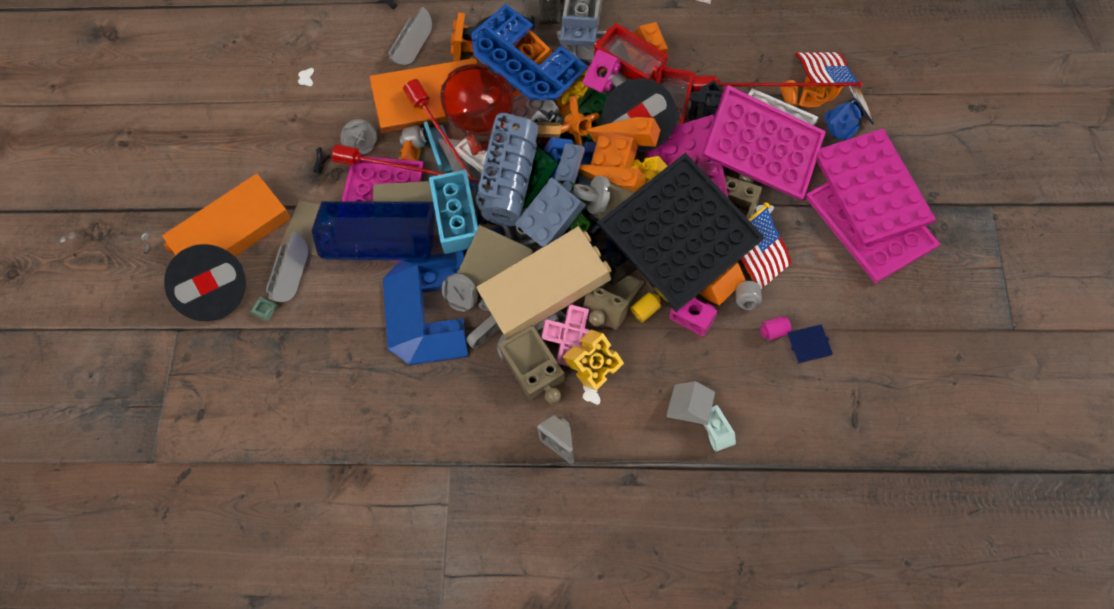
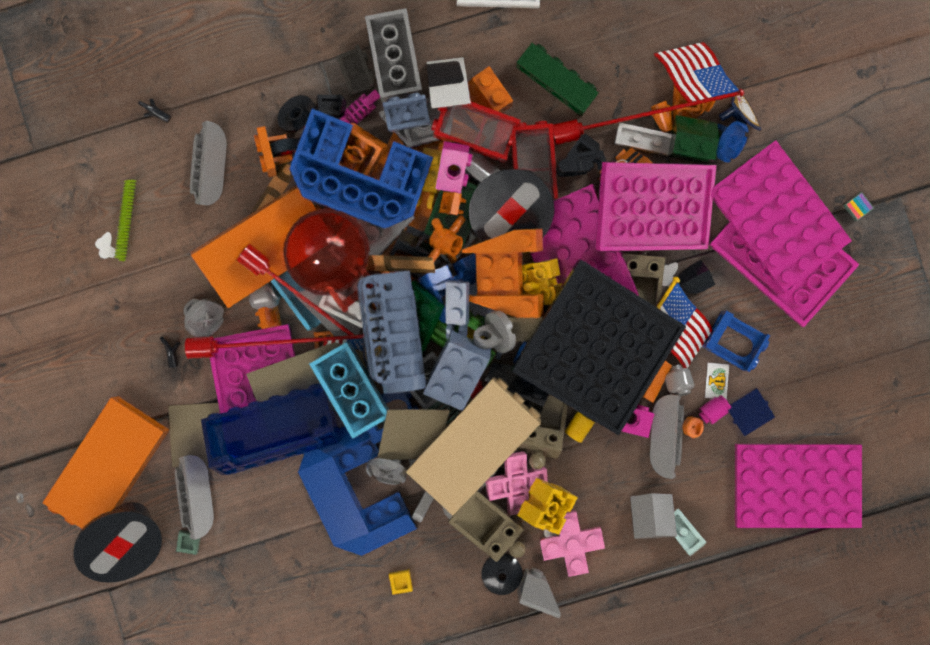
camera: 25 degrees left, 25 degrees up
none -> lime piece [114,180,137,261]
none -> dark pink hinge [339,90,380,124]
none -> yellow tile [389,569,413,595]
none -> sticker [427,57,471,108]
none -> orange tile [439,192,466,215]
none -> black dish [481,553,523,595]
none -> dark green brick [516,42,599,117]
none -> bright pink plate [540,510,605,577]
none -> light grey brick [650,395,684,479]
none -> dark green slope [668,115,719,164]
none -> black brick [678,260,716,294]
none -> orange tile [682,416,704,438]
none -> blue panel [702,310,770,372]
none -> white sticker [705,363,729,399]
none -> dark pink plate [735,444,862,528]
none -> tile [843,192,874,221]

